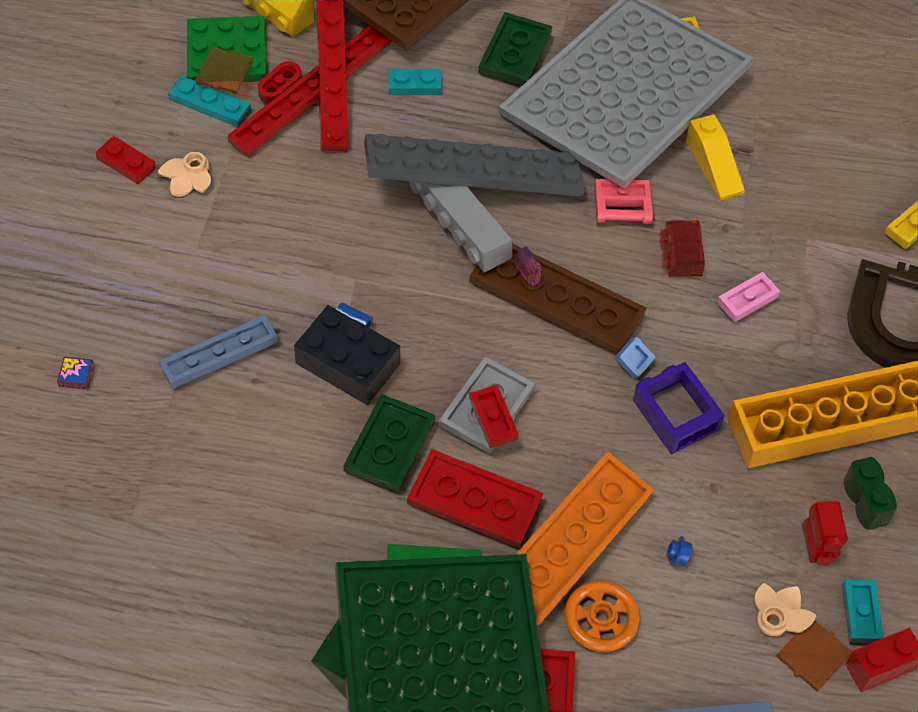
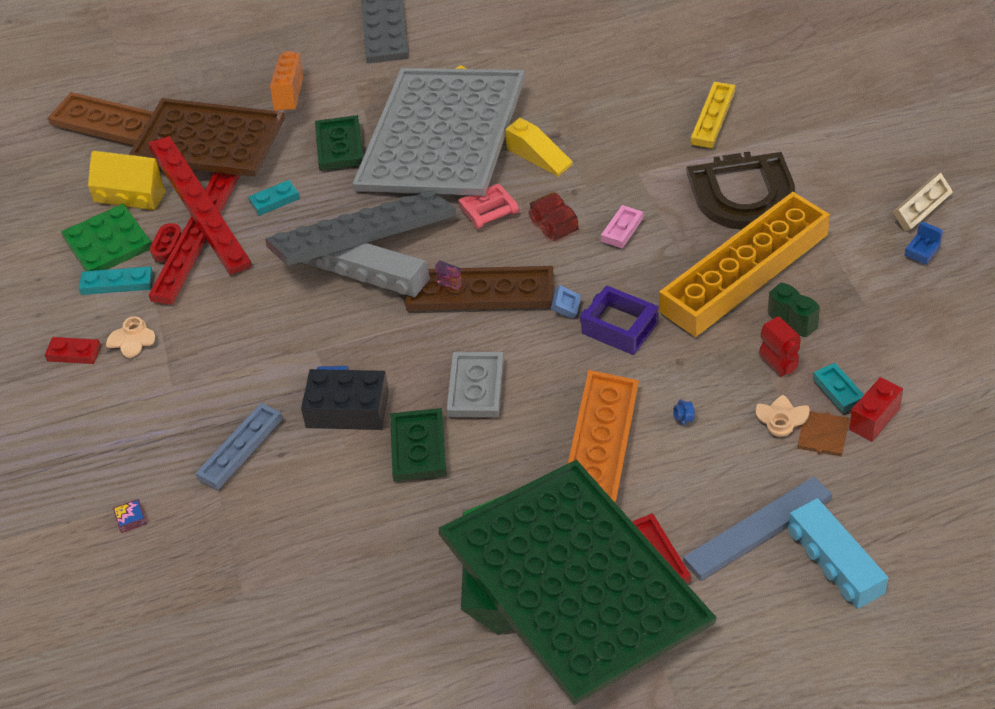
camera: 20 degrees left, 10 degrees down
clear orange piece [195,47,253,94] -> none
red plate [407,449,544,549] -> none
red plate [469,385,519,448] -> none
orange plate [564,580,640,652] -> none

